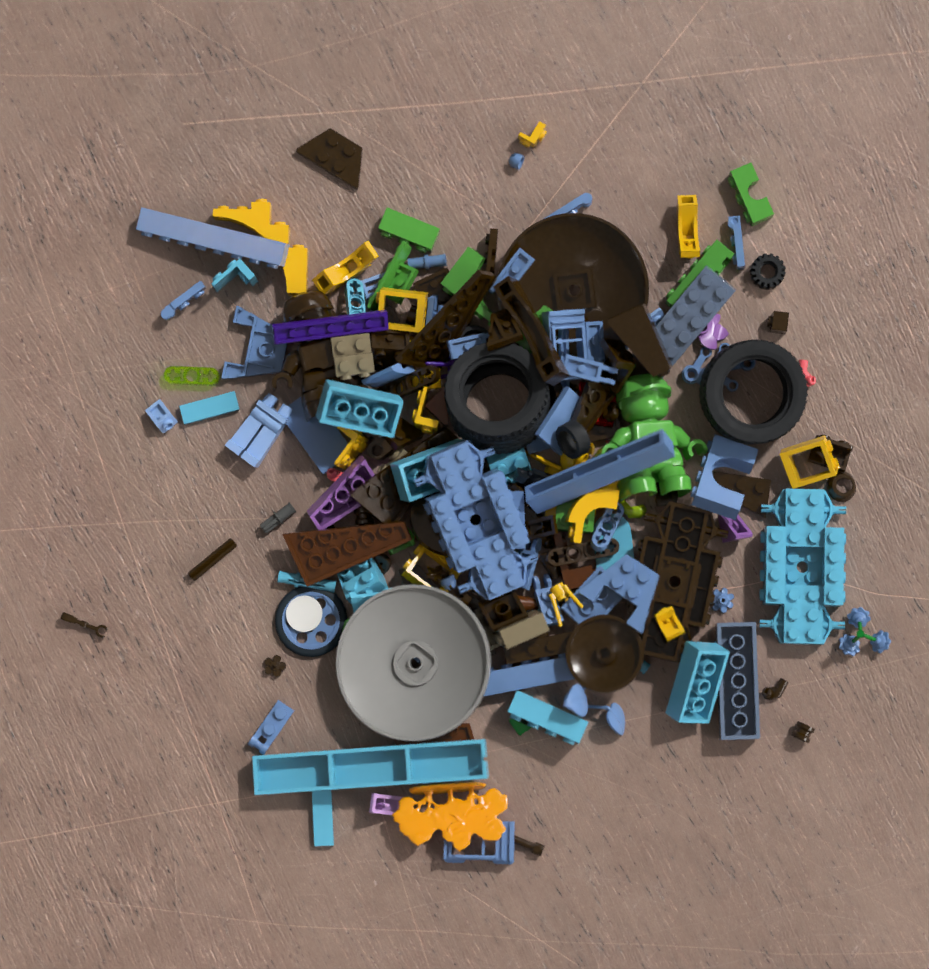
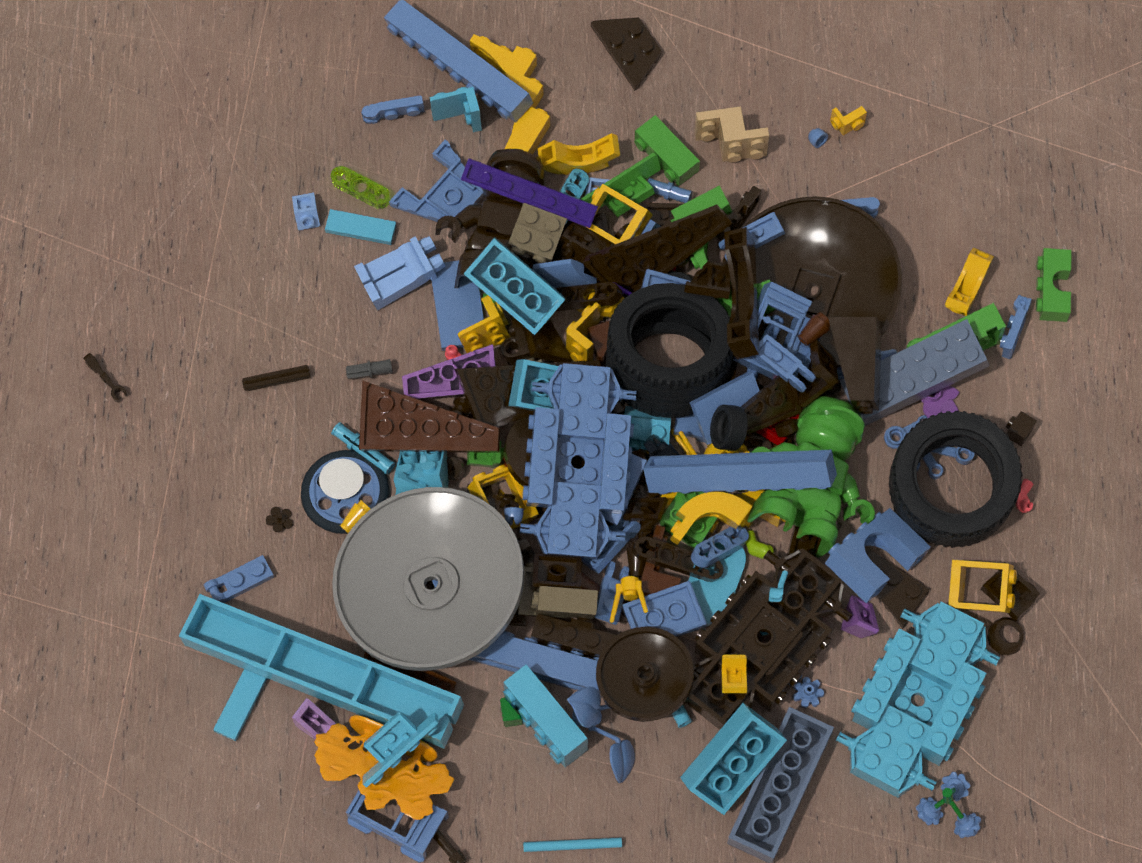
camera: 25 degrees right, 15 degrees down
medium blue wing [579,554,659,634] -> none
black tyre [750,253,786,290] -> none
dark brown arm [762,678,789,700] -> none
none -> yellow cone [340,500,370,533]
none -> medium azure bracket [363,711,438,787]
none -> medium azure bar [523,837,622,852]
none -> tan bracket [695,106,769,162]
none -> medium azure hand [769,570,788,602]
none -> reddish brown cone [797,312,830,346]

